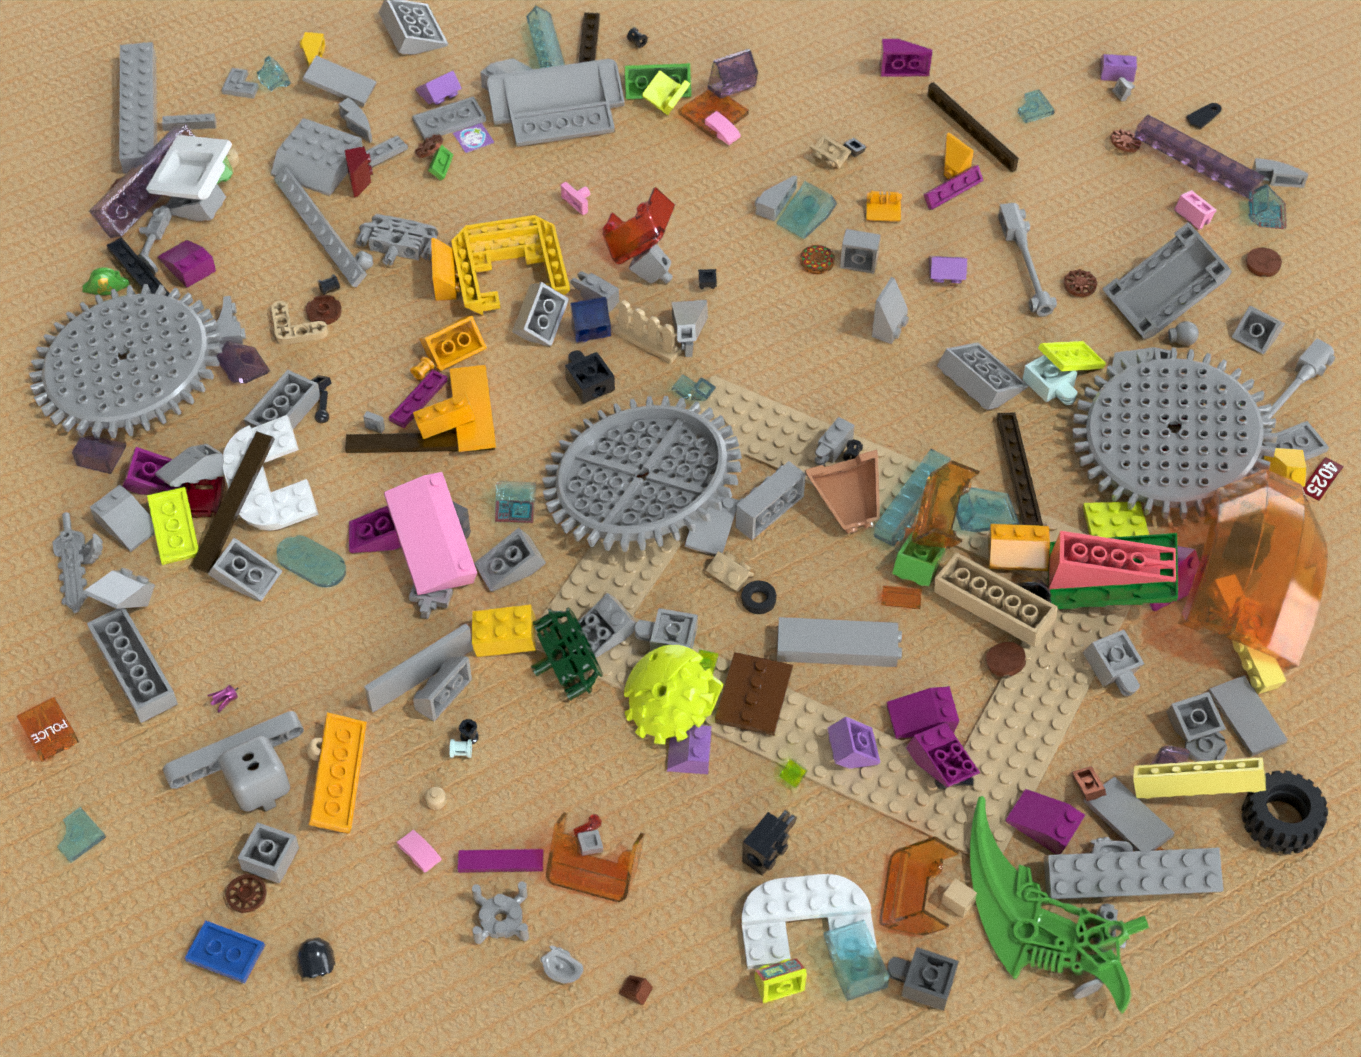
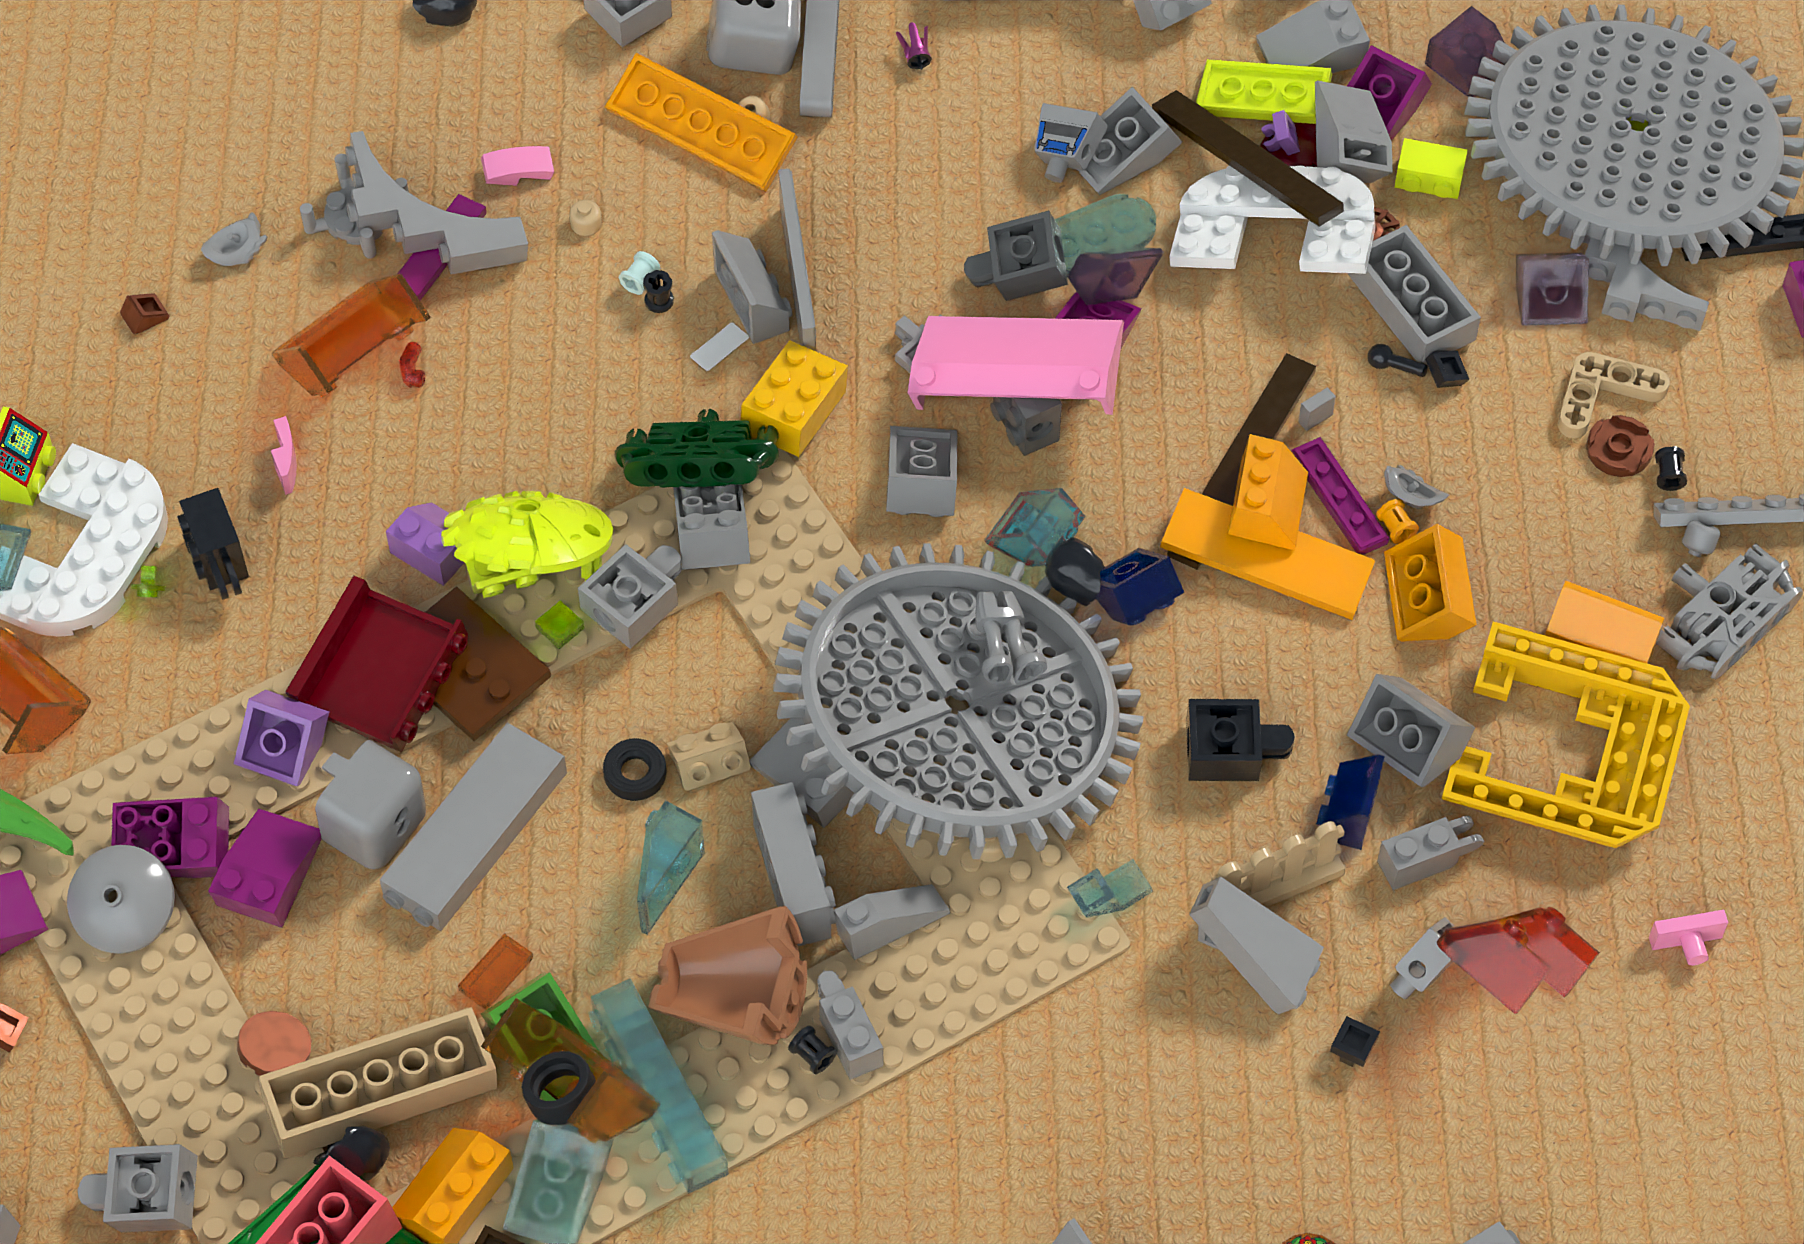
camera: 120 degrees right, 5 degrees up
light grey plate [577,830,603,856] -> none
clear neon green plate [779,759,809,788] -> none
none -> light grey dish [67,845,175,954]
none -> clear neon green plate [130,566,165,598]
none -> bright pink slope [271,416,297,495]
none -> dark red panel [285,575,468,753]
none -> light grey piece [315,740,426,869]
none -> light grey arch [345,131,528,275]
none -> black tyre [521,1051,598,1125]
none -> clear light blue slope [637,800,705,935]
none -> white sticker [690,323,749,371]
none -> light grey slope [834,884,950,960]
none -> dark grey brick [964,210,1068,301]
none -> light grey piece [975,590,1047,685]
none -> light grey torso [1035,103,1108,183]
none -> black hair [1045,537,1105,606]
none -> clear purple slope [1067,247,1164,305]
none -> clear blue slope [1096,548,1184,626]
none -> medium lavender tile [1261,110,1300,155]
none -> light grey hat [1384,465,1449,509]
none -> neon yellow brick [1394,138,1468,199]

